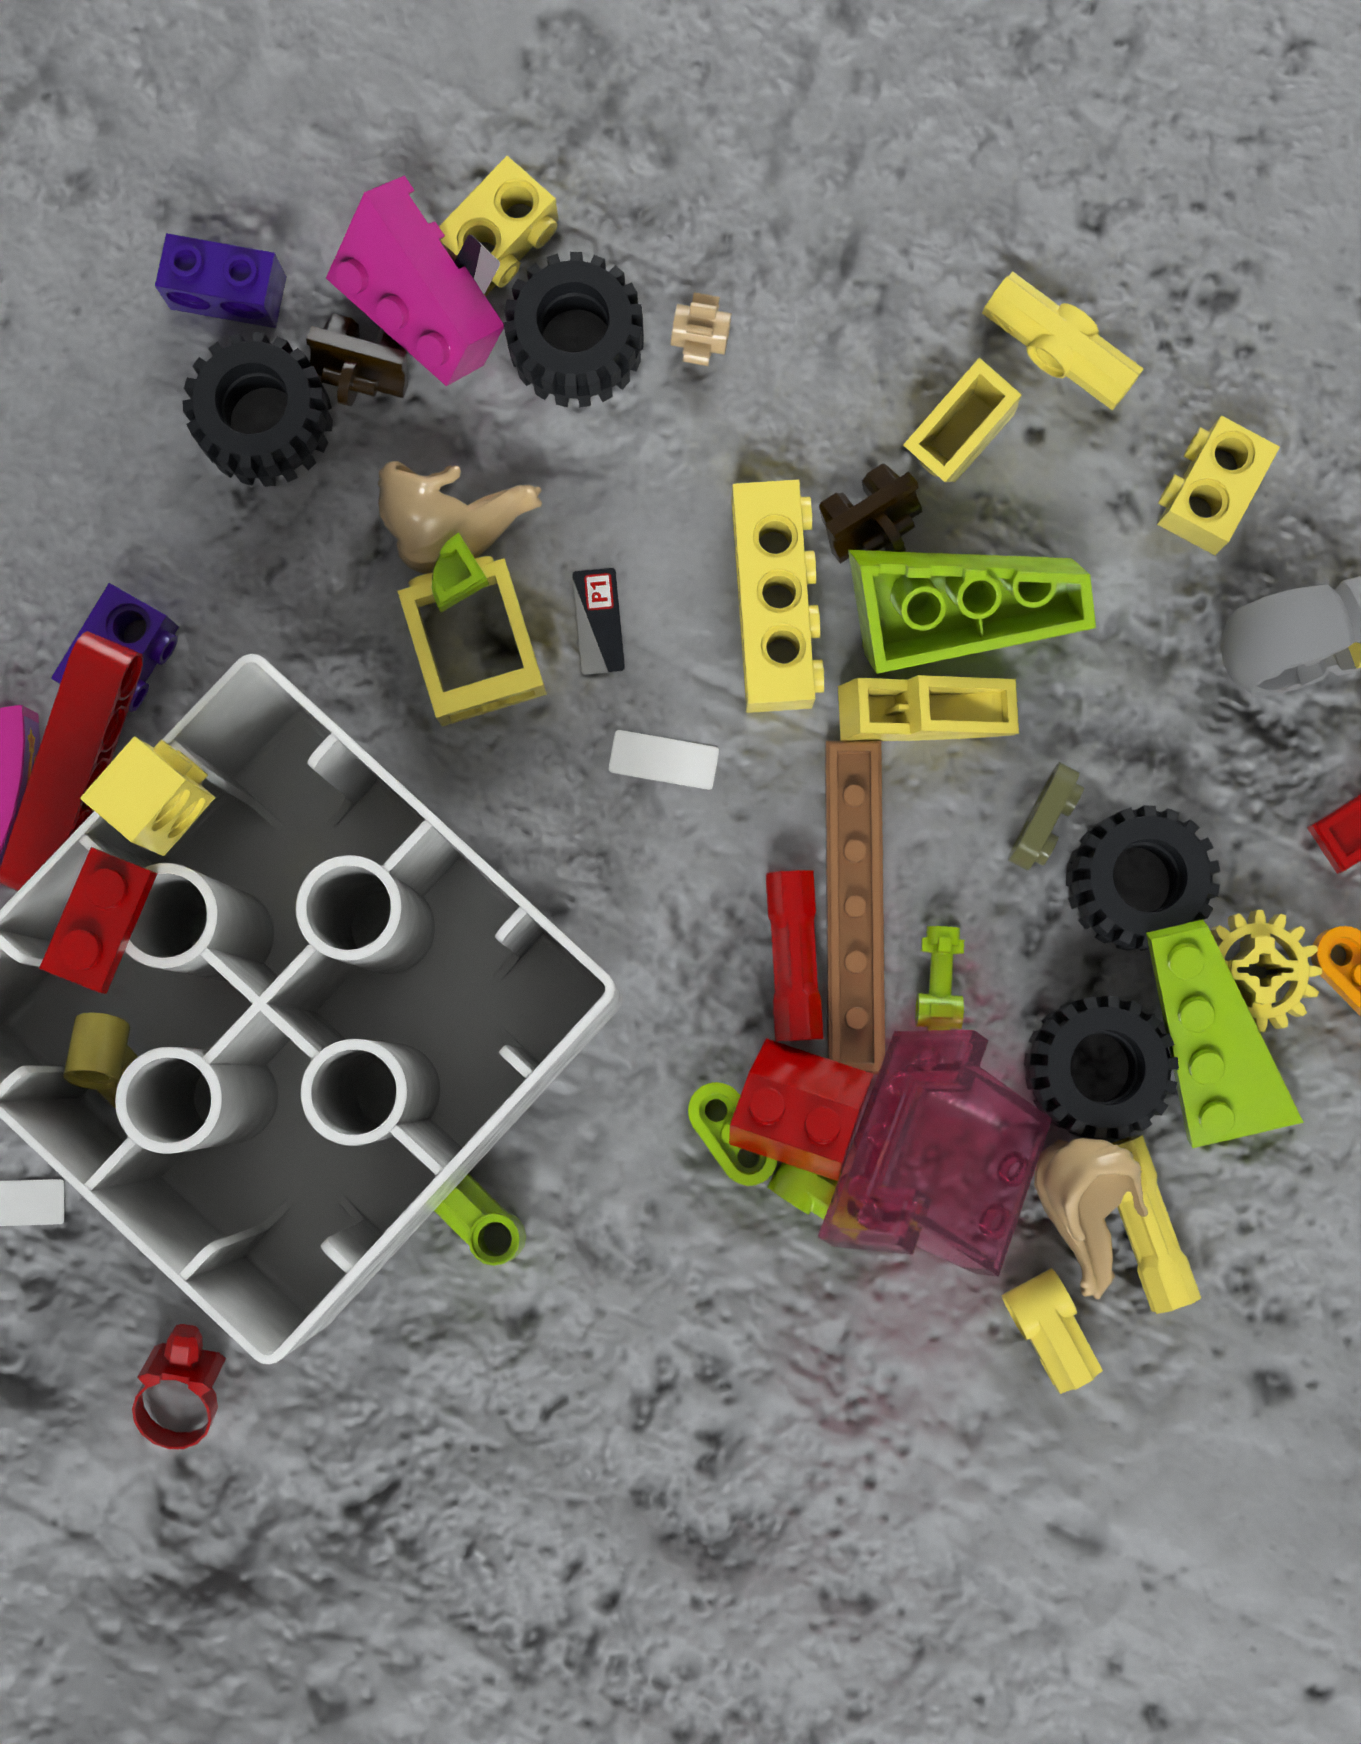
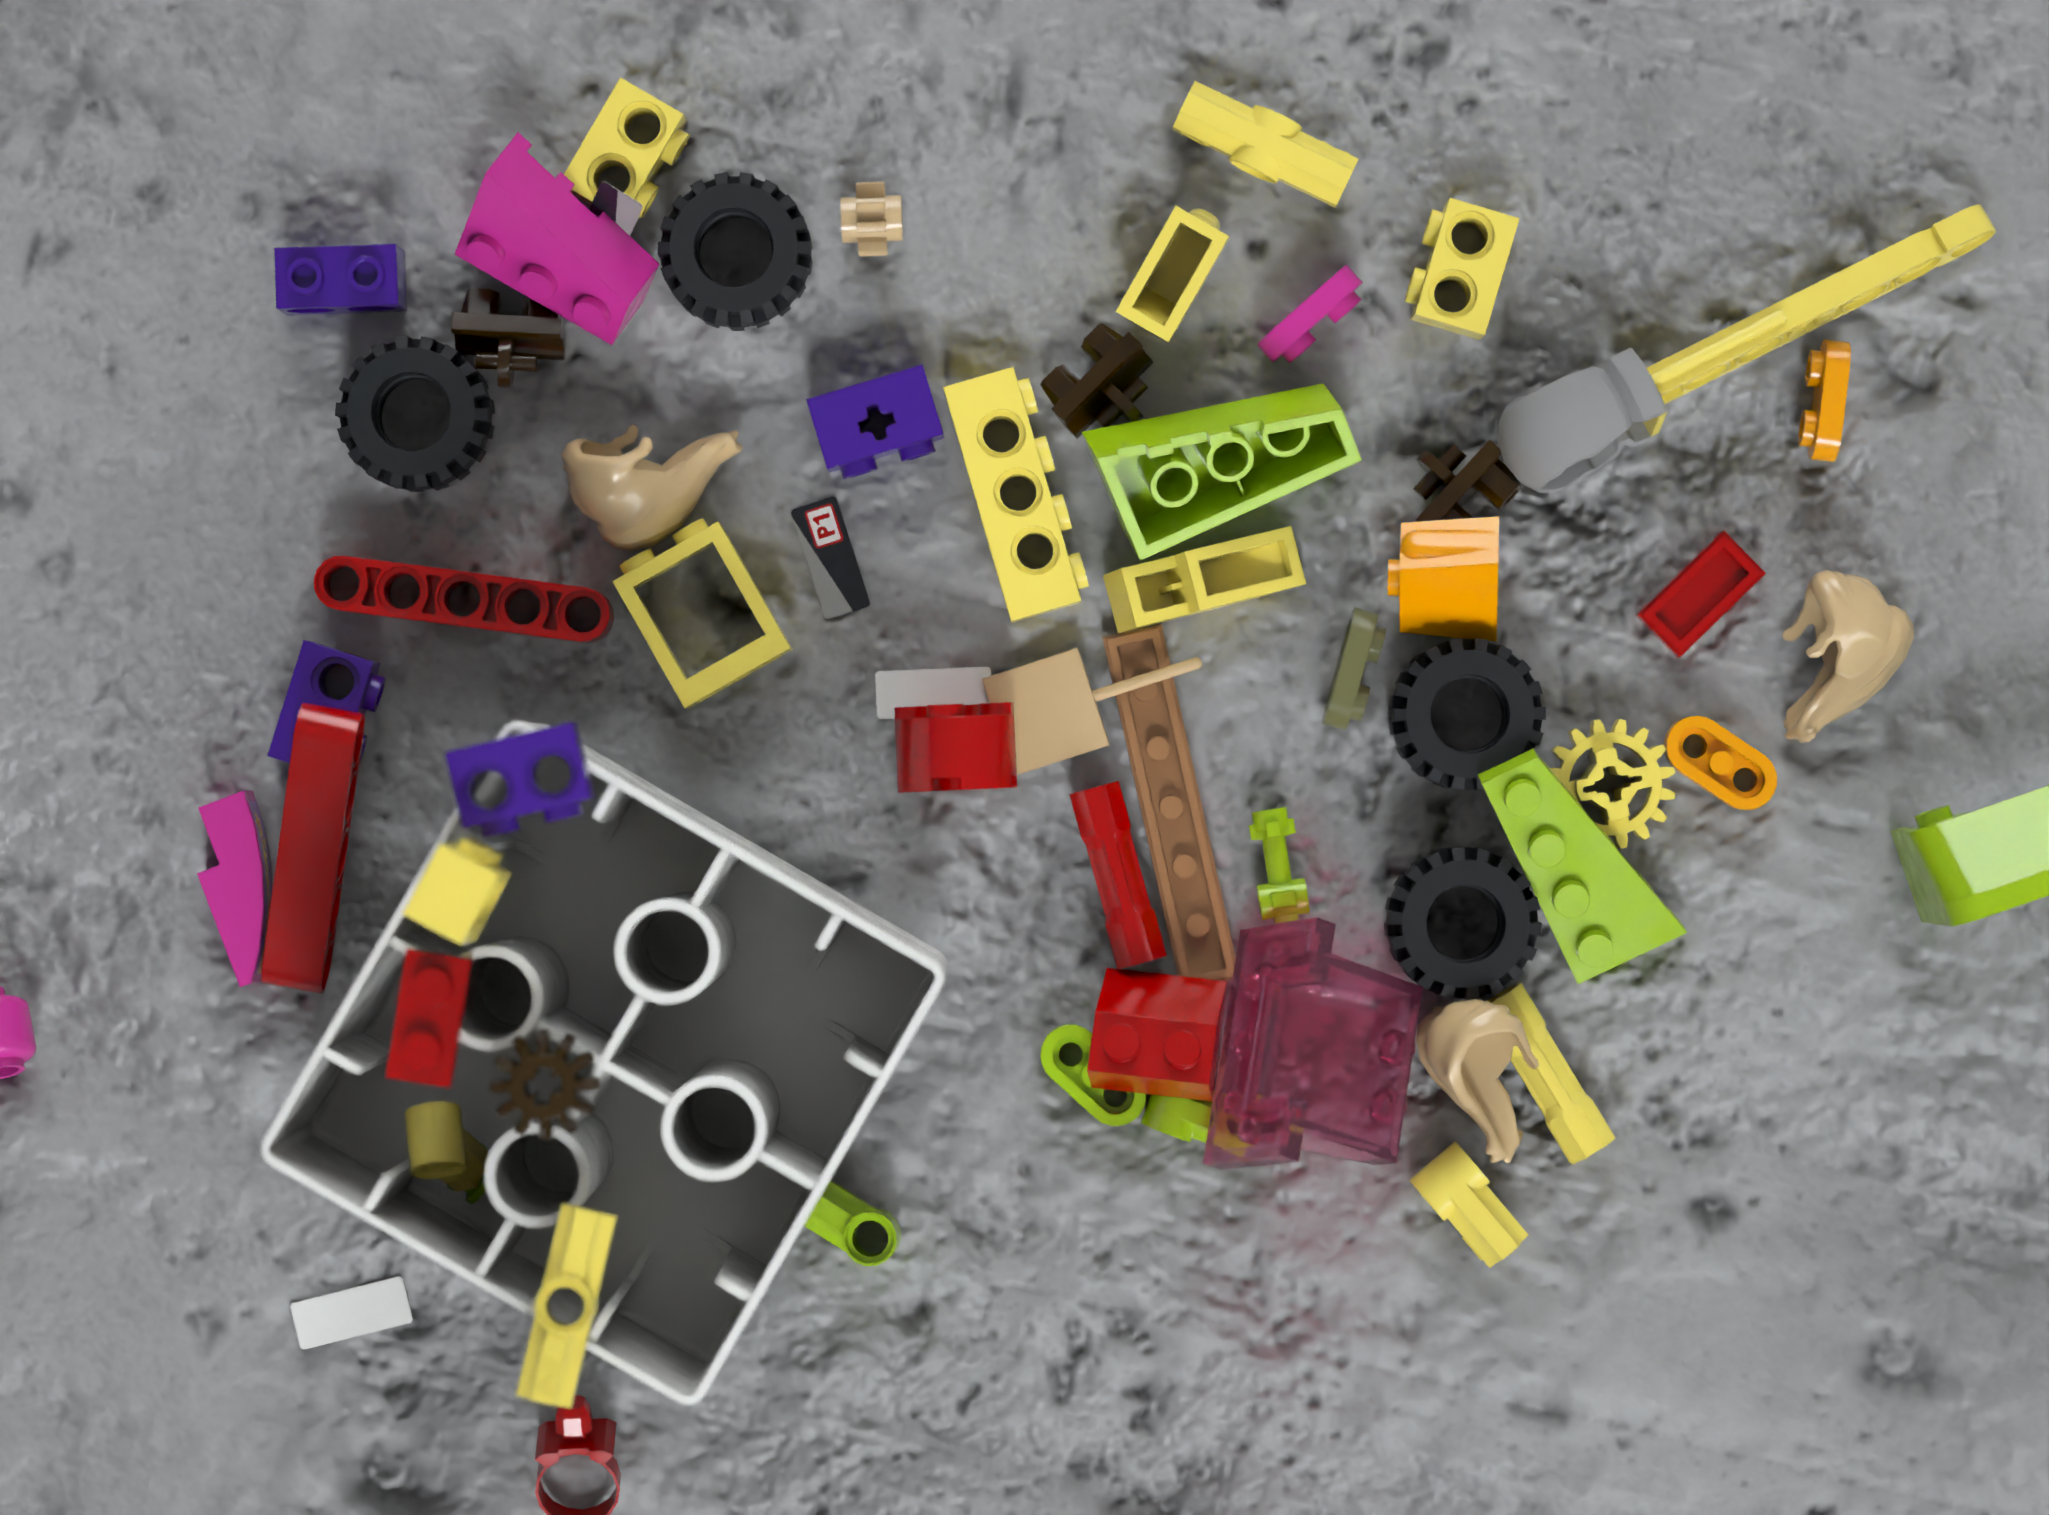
camera: 10 degrees left, 5 degrees up
lime tile [432,533,489,612] -> none
none -> red beam [313,556,614,643]
none -> dark purple brick [445,722,595,838]
none -> dark brown gear [489,1028,601,1140]
none -> light yellow piece [516,1203,618,1408]
none -> dark purple brick [806,364,944,479]
none -> red brick [894,702,1017,793]
none -> tan piece [982,648,1202,775]
none -> dark pink plate [1257,265,1363,364]
none -> light orange torso [1388,516,1499,642]
none -> dark brown hips [1413,440,1521,522]

